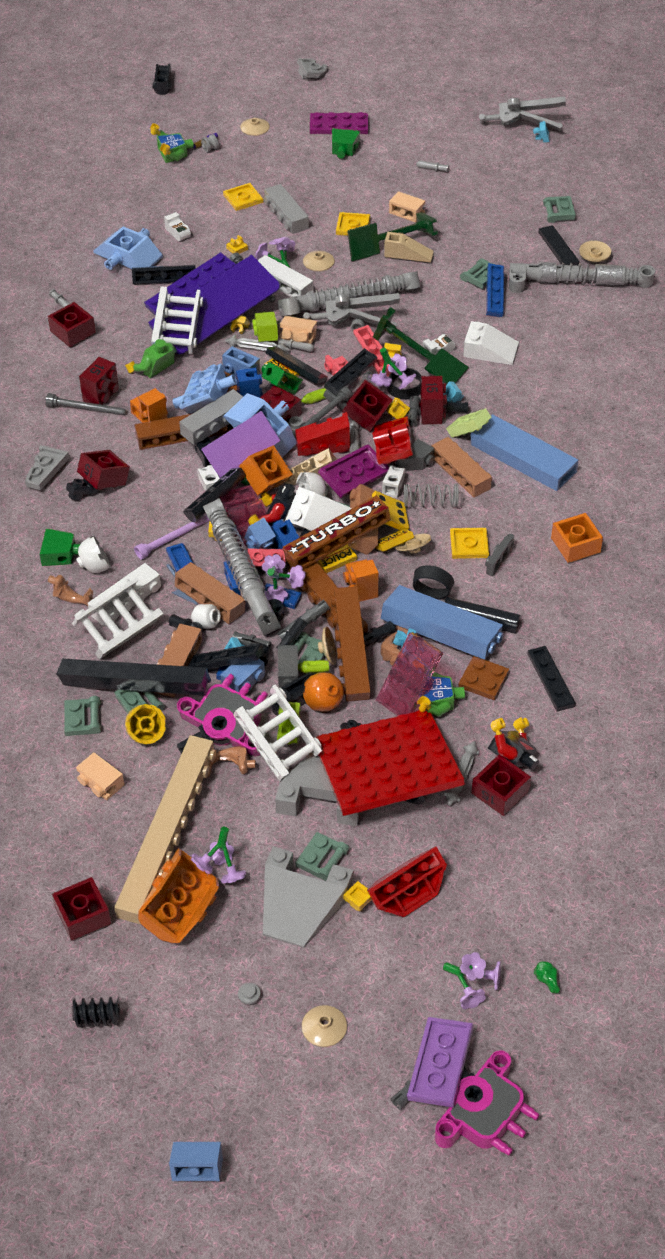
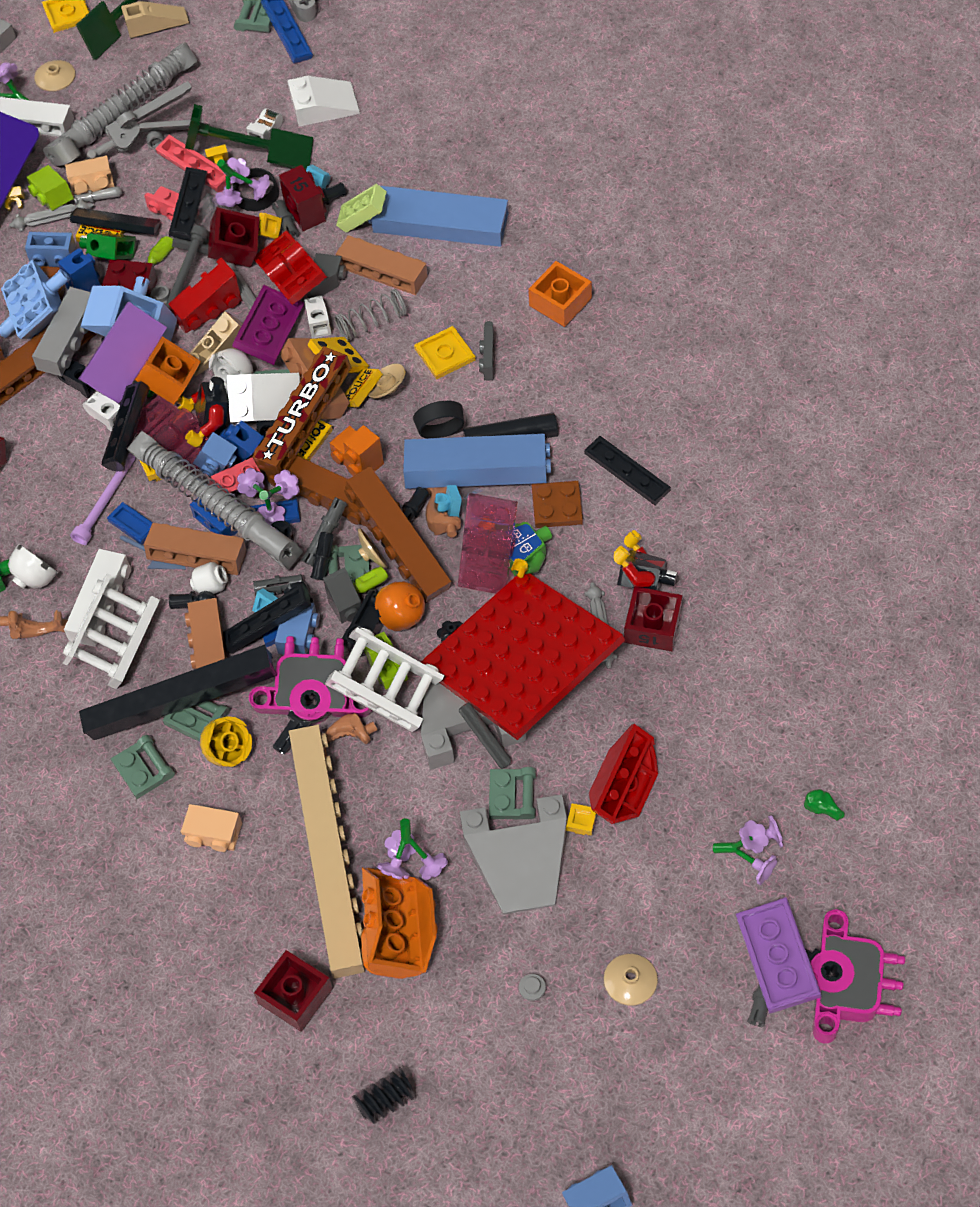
camera: 25 degrees left, 10 degrees up
none -> dark grey axle [459,702,511,769]

